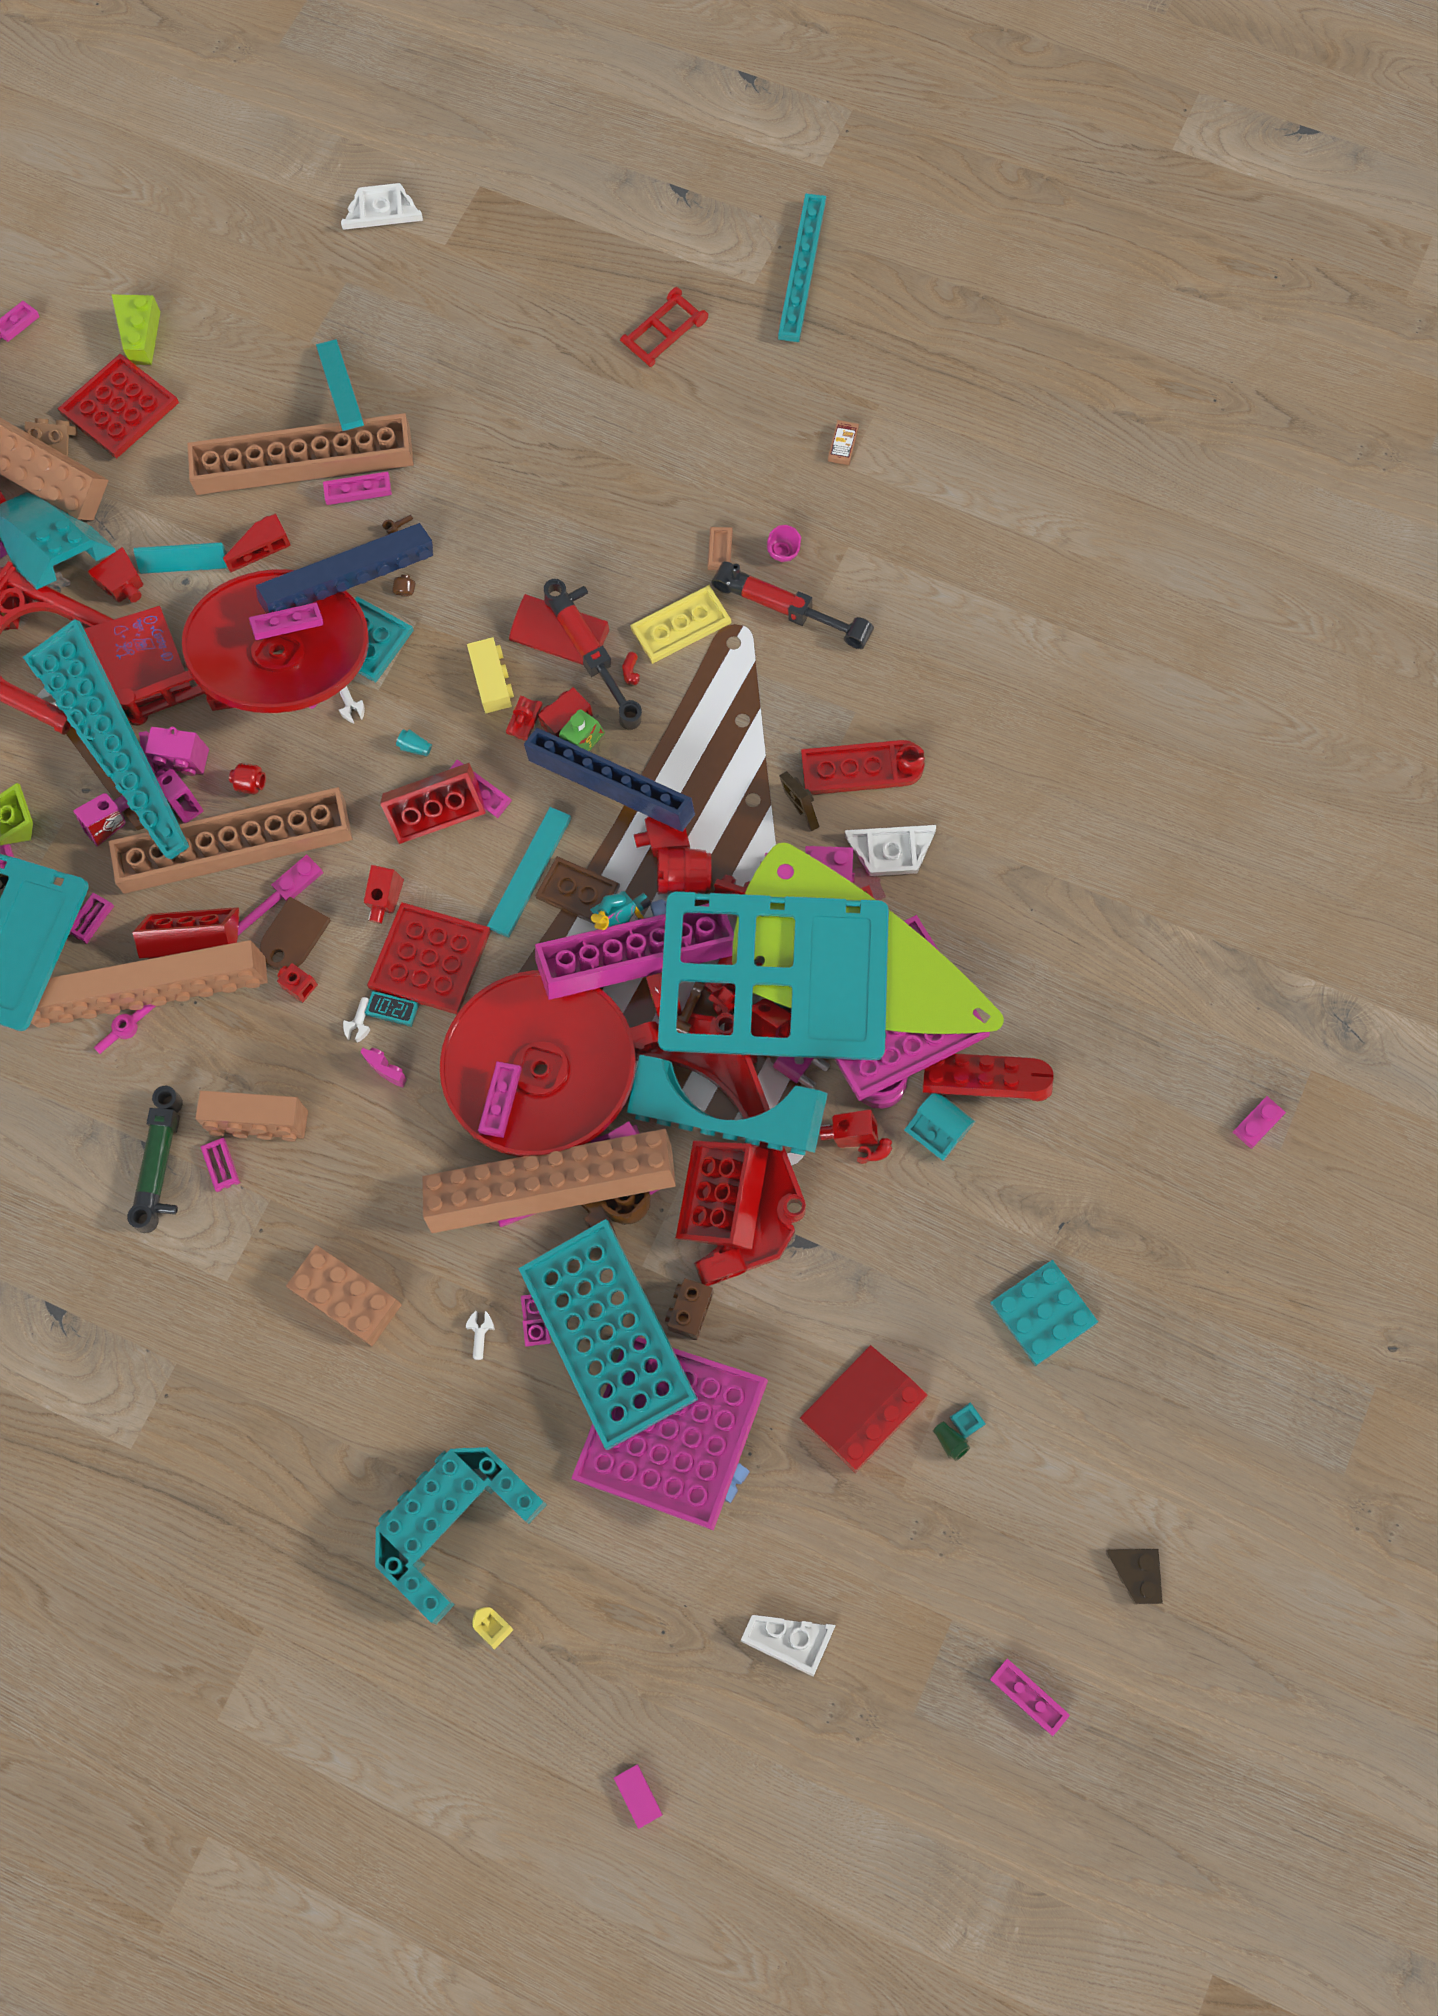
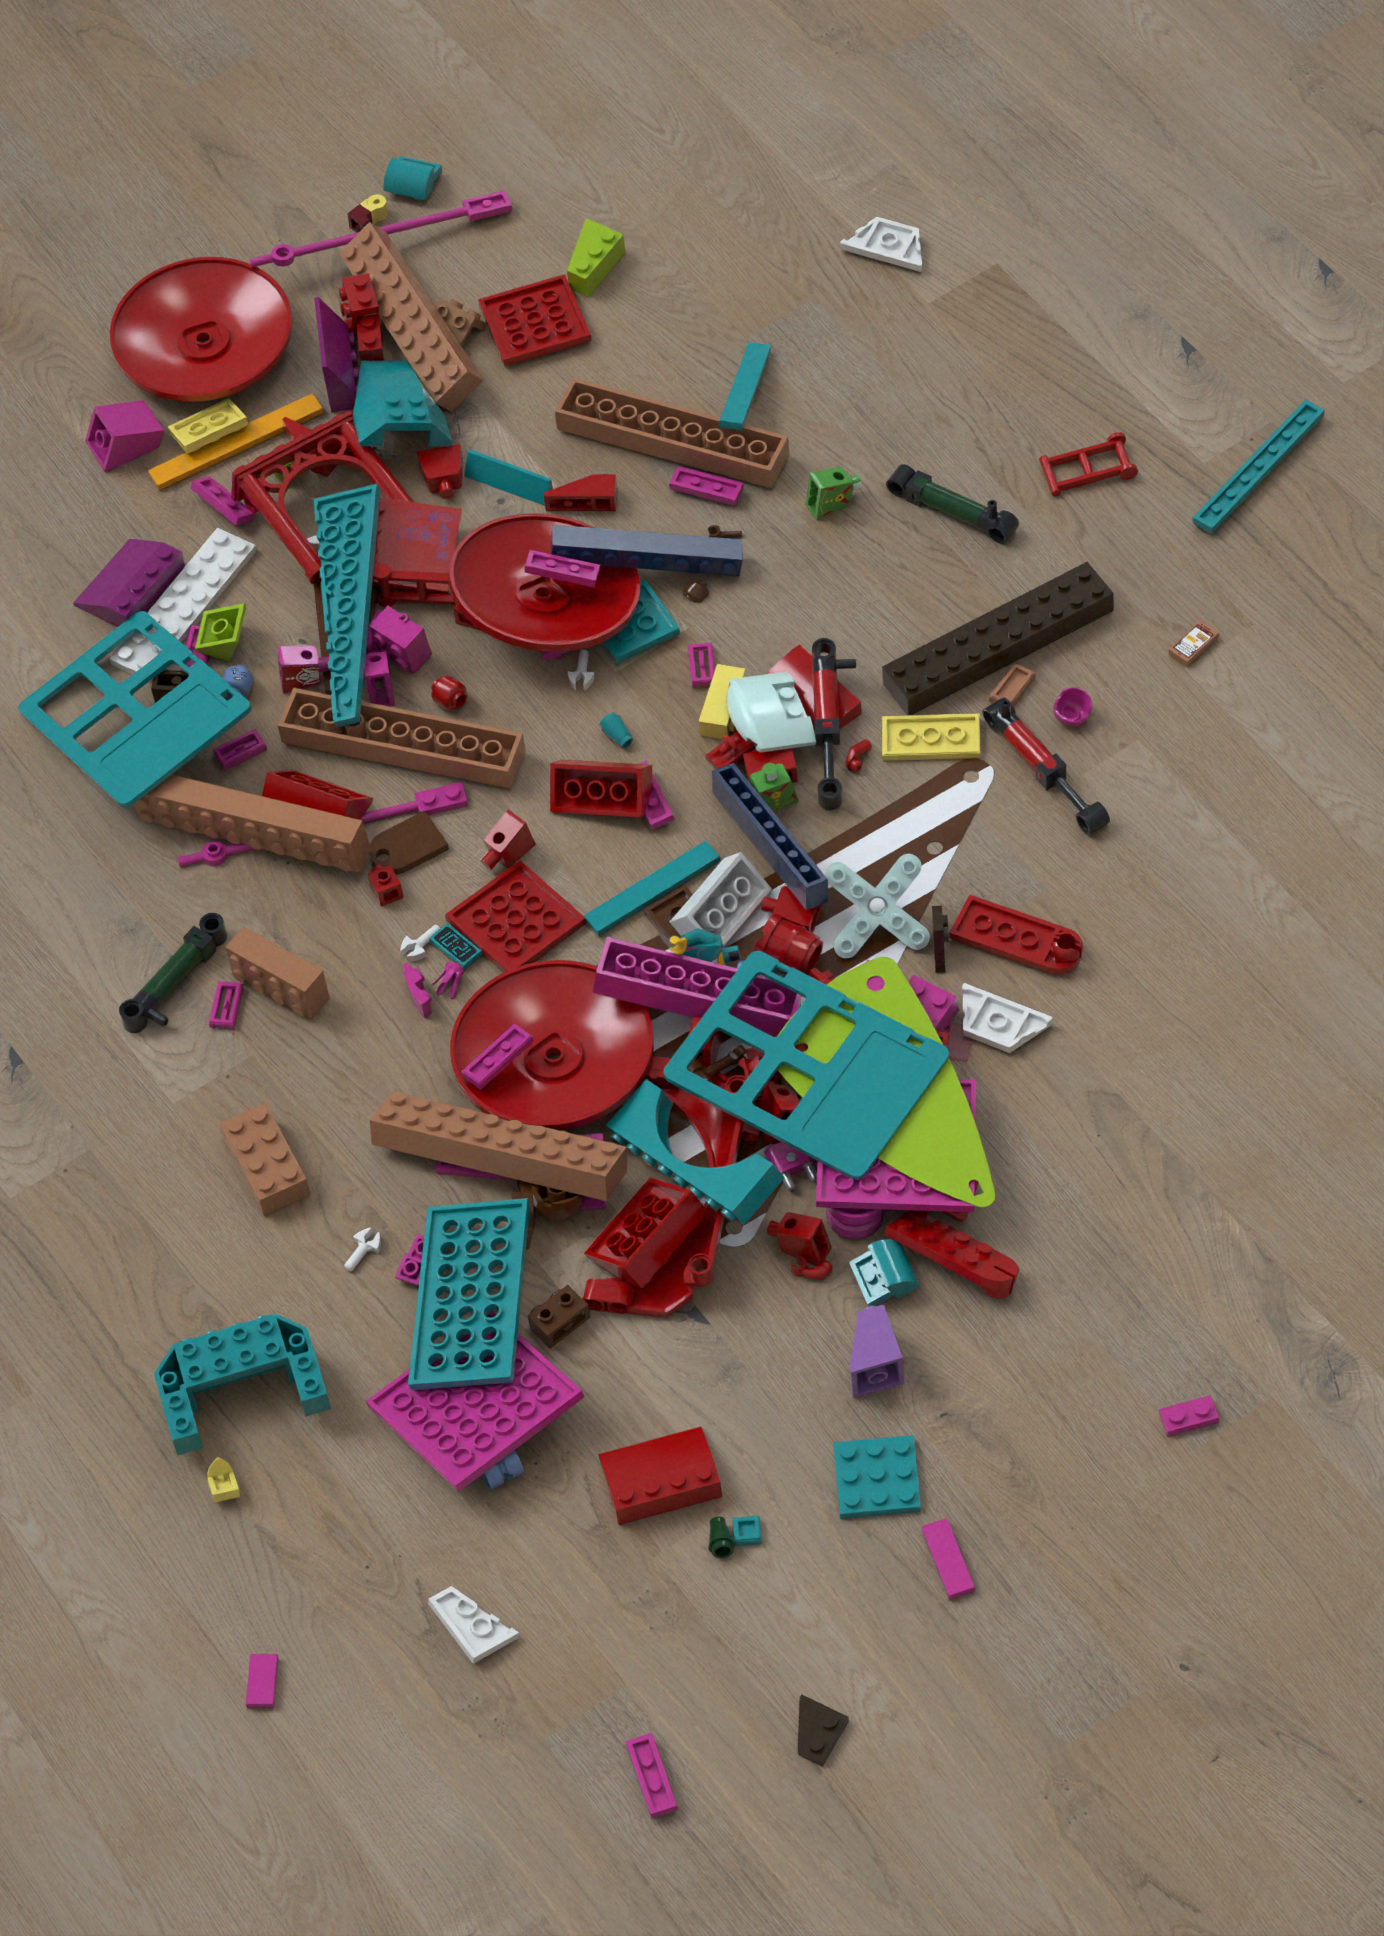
camera: 30 degrees right, 15 degrees down
none -> medium blue head [223,665,254,700]
none -> dark pink piece [432,962,464,999]
none -> white slope [670,852,772,946]
none -> dark pink tile [688,642,715,688]
none -> light aqua slope [727,672,816,752]
none -> bright green torso [805,467,862,520]
none -> light aqua piece [825,854,930,958]
none -> medium lavender slope [850,1304,904,1398]
none -> dark brown brick [882,561,1114,716]
none -> piece [886,464,1019,544]
none -> dark pink tile [921,1518,975,1600]

